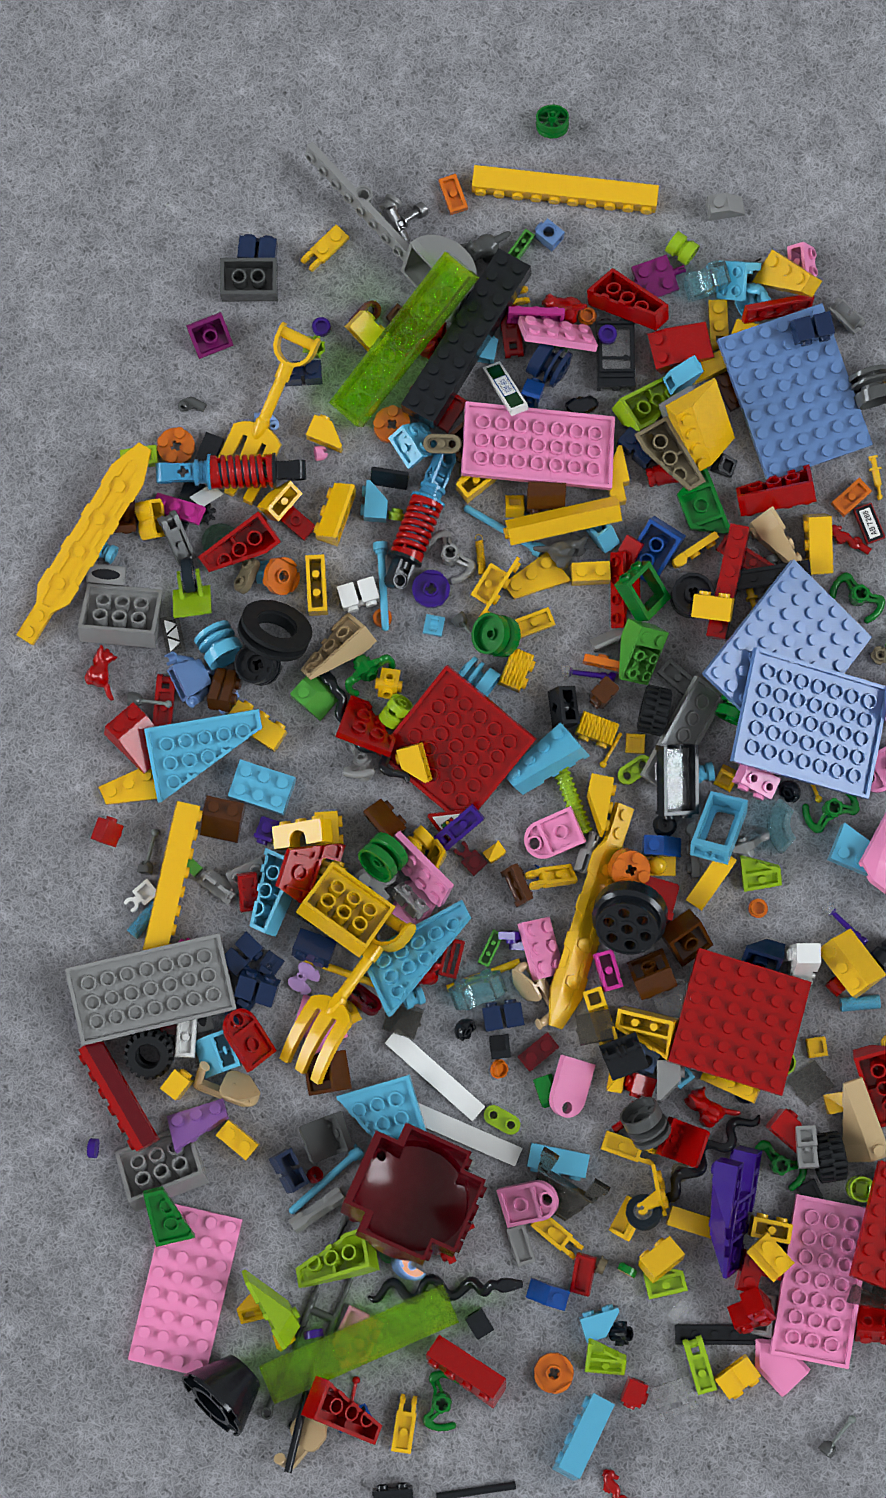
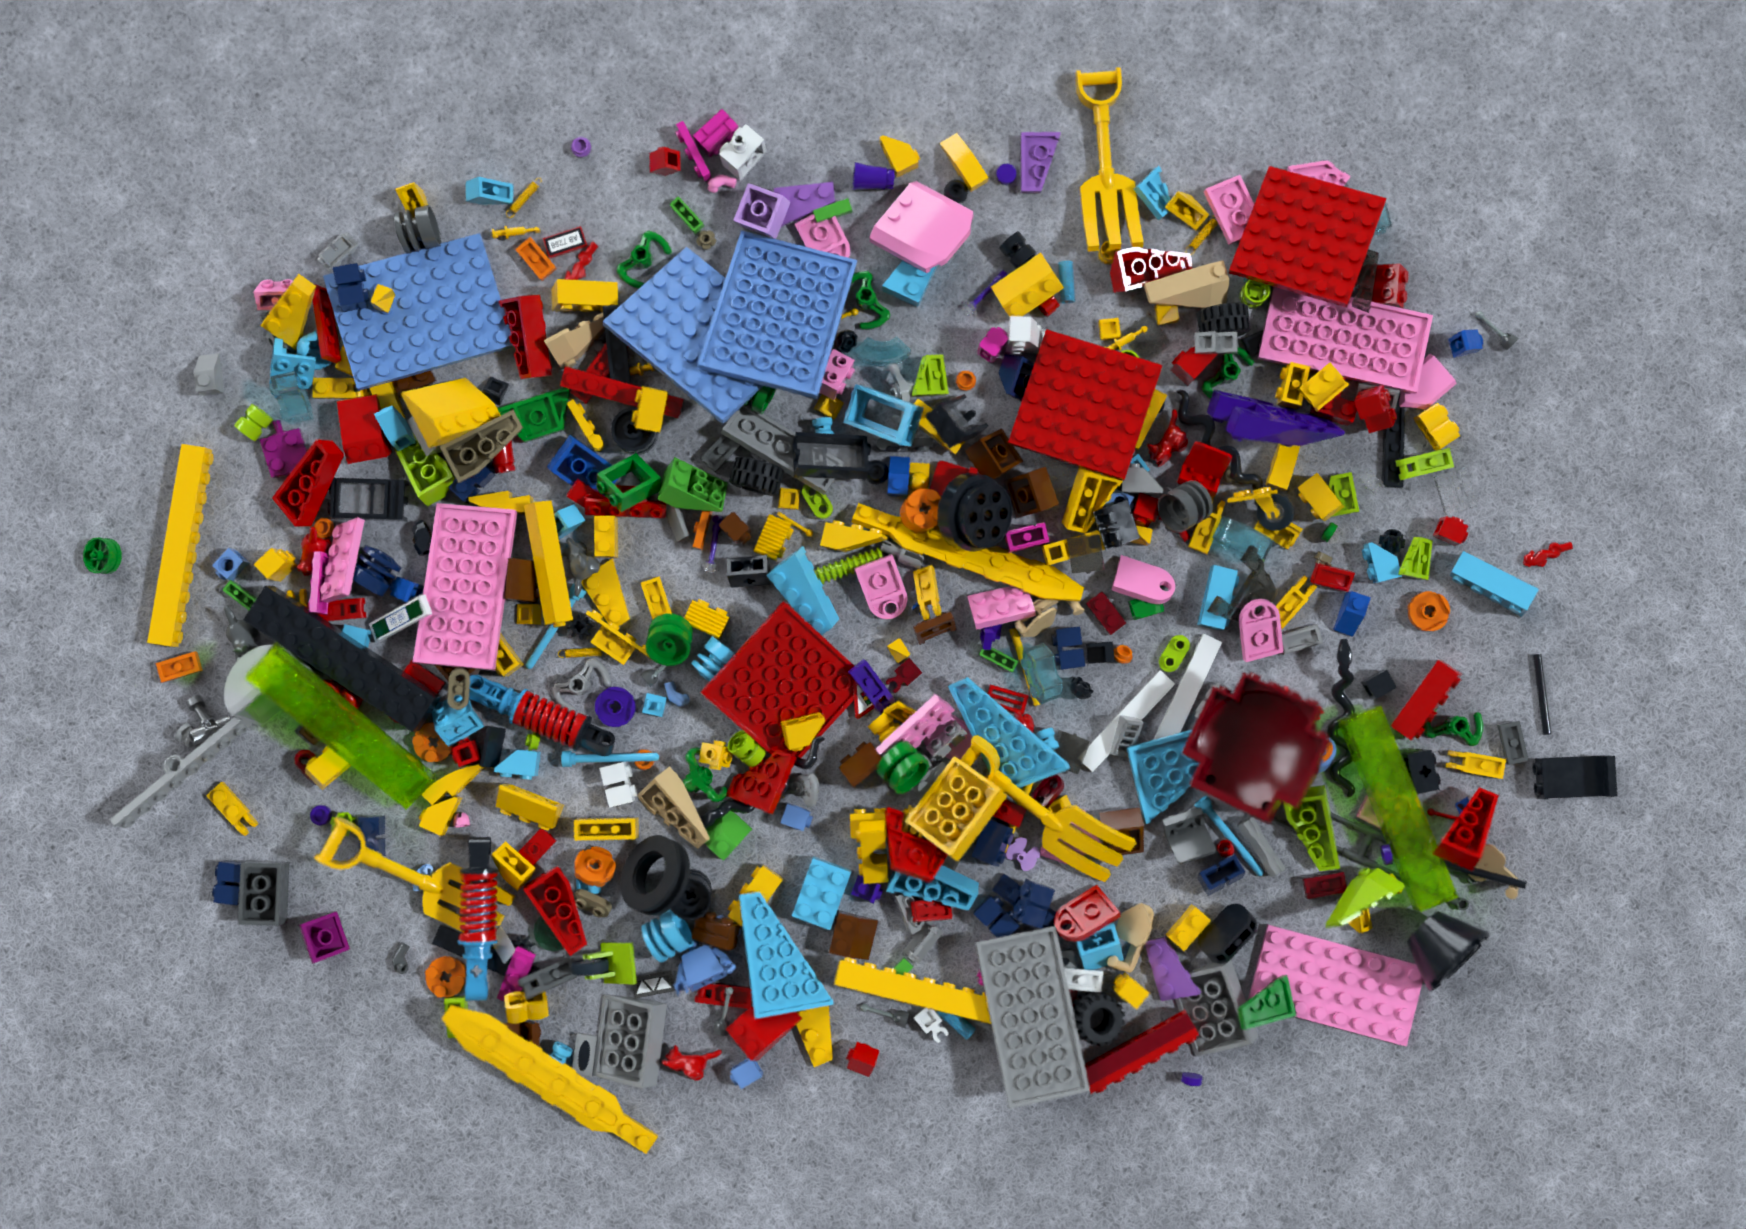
camera: 85 degrees left, 5 degrees up
dark purple tile [598,324,617,345] -> none
none -> yellow brick [253,547,298,582]
none -> yellow slope [370,284,395,313]
none -> yellow slope [421,764,485,805]
none -> red brick [452,738,481,767]
none -> black gear [567,614,594,640]
none -> light blue arm [664,681,690,706]
none -> medium blue brick [730,1058,763,1089]
none -> medium blue brick [781,803,813,831]
none -> black door [925,394,988,449]
none -> dark pink brick [977,327,1008,363]
none -> red plate [993,799,1027,828]
none -> yellow piece [1104,326,1148,351]
none -> light grey slope [1110,715,1143,758]
none -> black brick [1198,904,1258,964]
none -> clear light blue brick [1212,516,1274,563]
none -> dark red plate [1302,871,1347,899]
none -> black brick [1402,749,1441,794]
none -> blue slope [1448,329,1483,358]
none -> dark grey plate [1497,721,1529,765]

